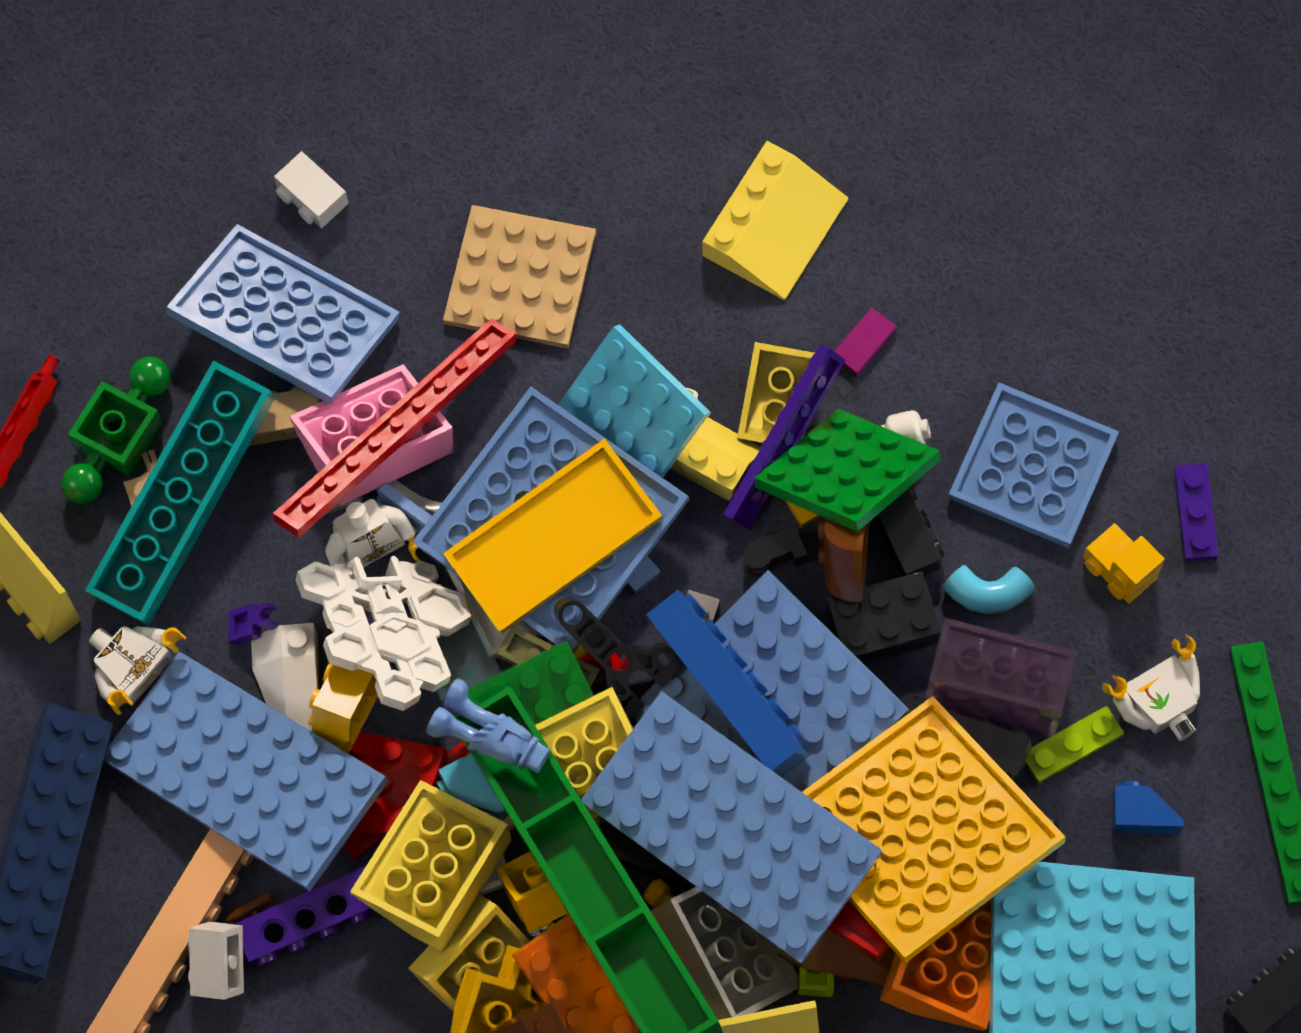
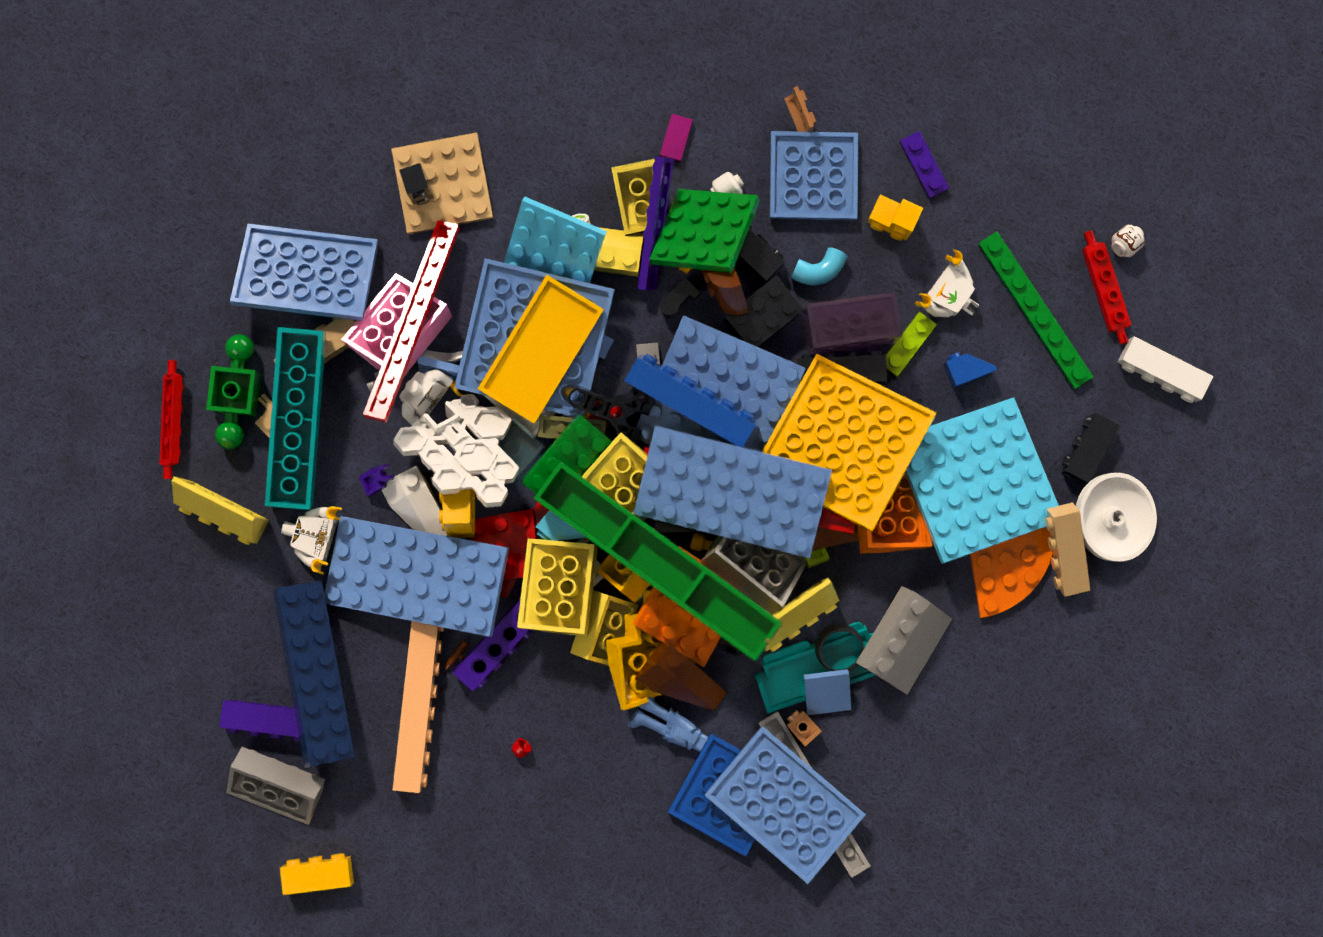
camera: 30 degrees left, 15 degrees up
white brick [188,922,244,1000] -> none
white brick [274,151,348,229] -> none
medium blue piece [426,678,551,773] -> none
light yellow slope [702,141,848,300] -> none
none -> black brick [399,163,434,205]
none -> medium nougat piece [784,86,816,132]

